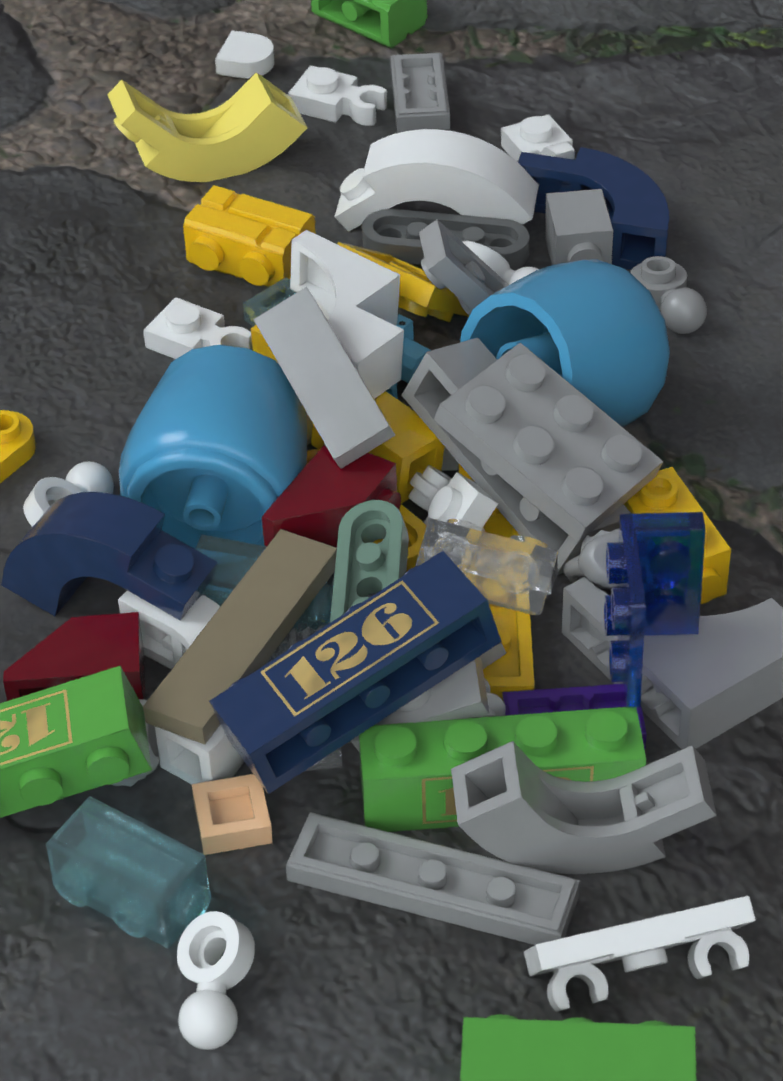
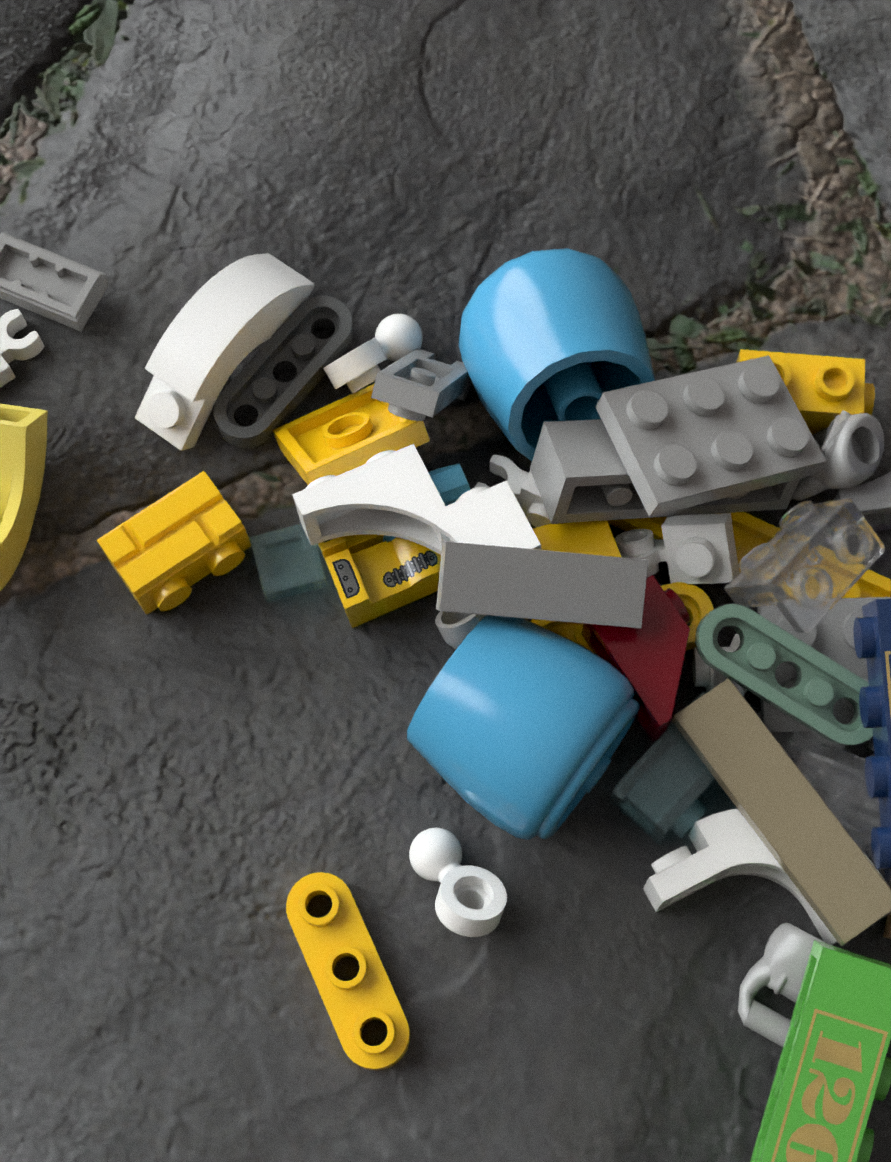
camera: 60 degrees left, 25 degrees up
dark blue arch [1,492,218,621] -> none
dark red slope [3,612,145,701] -> none
white plate [143,297,253,359] -> none
white plate [501,115,575,162] -> none
dark blue arch [518,147,669,270] -> none
light grey brick [545,189,613,265] -> none
light grey plate [630,256,707,334] -> none

